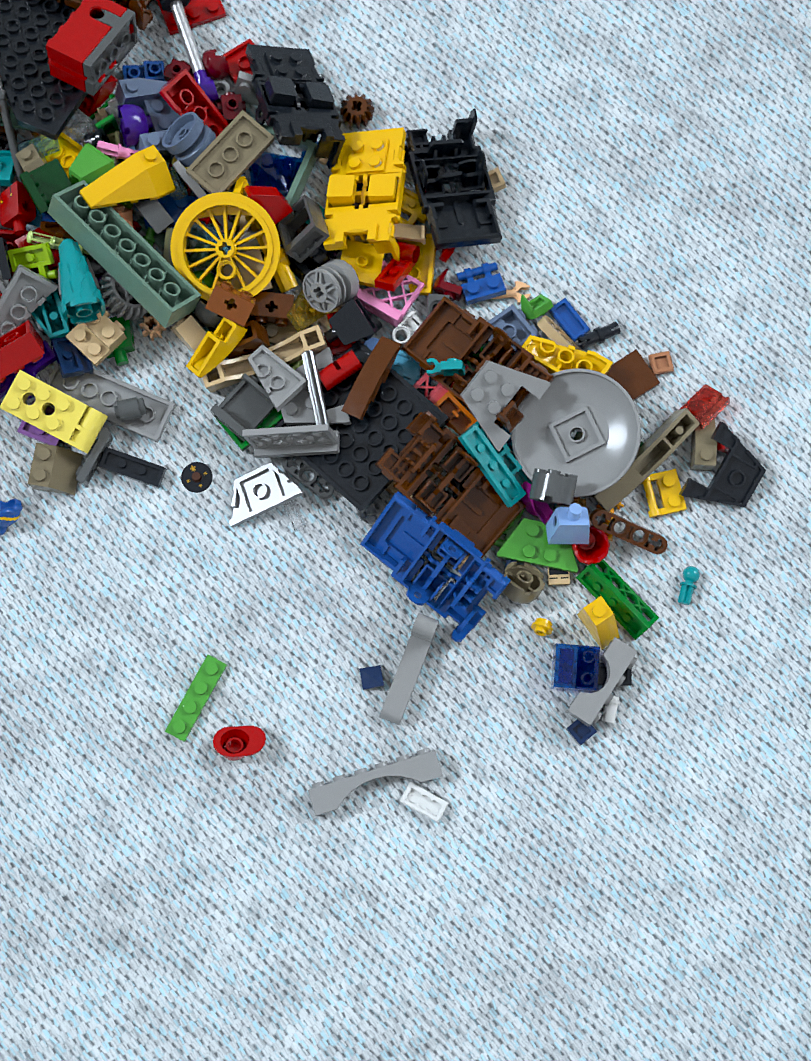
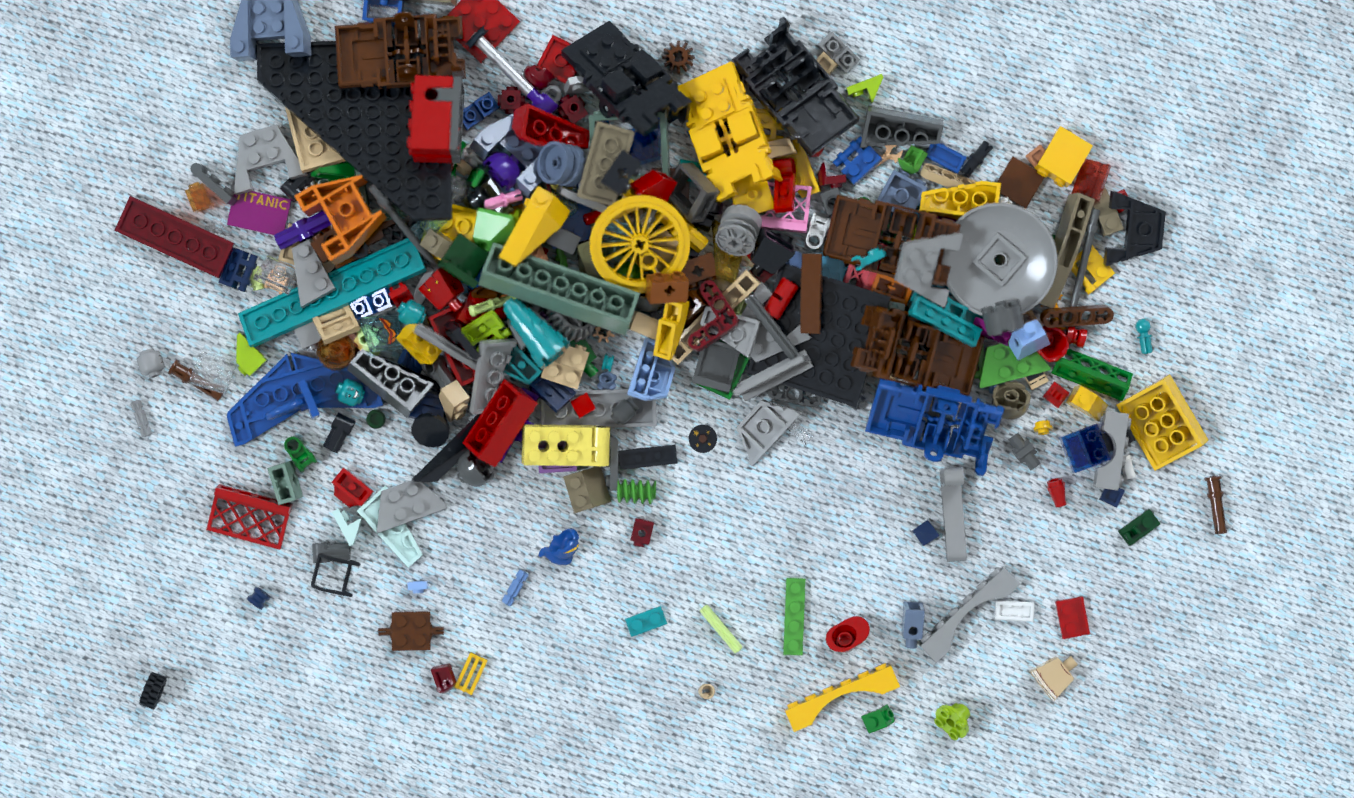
camera: 25 degrees left, 10 degrees up
none -> red slope [570,392,596,418]
none -> sand blue plate [597,372,617,390]
none -> black brick [600,149,642,195]
none -> teal bush [601,353,615,372]
none -> bright green piece [617,479,656,504]
none -> teal plate [625,606,667,637]
none -> light blue wedge [627,337,676,401]
none -> dark red brick [630,518,654,548]
none -> dark red beam [688,280,739,351]
none -> tan hinge [698,684,715,699]
none -> yellowish green axle [700,605,742,653]
none -> yellow arch [784,663,900,732]
none -> light grey slope [818,31,860,73]
none -> lime slope [845,74,883,104]
none -> dark grey wedge [860,105,944,148]
none -> green bracket [861,704,895,734]
none -> sand blue torso [901,601,925,649]
none -> lime plate [934,703,970,740]
none -> dark grey axle [1008,433,1041,470]
none -> tan torso [1029,656,1078,701]
none -> yellow panel [1034,126,1093,188]
none -> red tile [1042,381,1069,408]
none -> red cone [1046,478,1066,507]
none -> red plate [1055,596,1090,639]
none -> dark grey bar [1066,208,1100,321]
none -> red wheel [1066,326,1088,348]
none -> yellow slope [1116,374,1209,471]
none -> dark green plate [1118,508,1160,546]
none -> reddish brown pin [1204,475,1227,534]

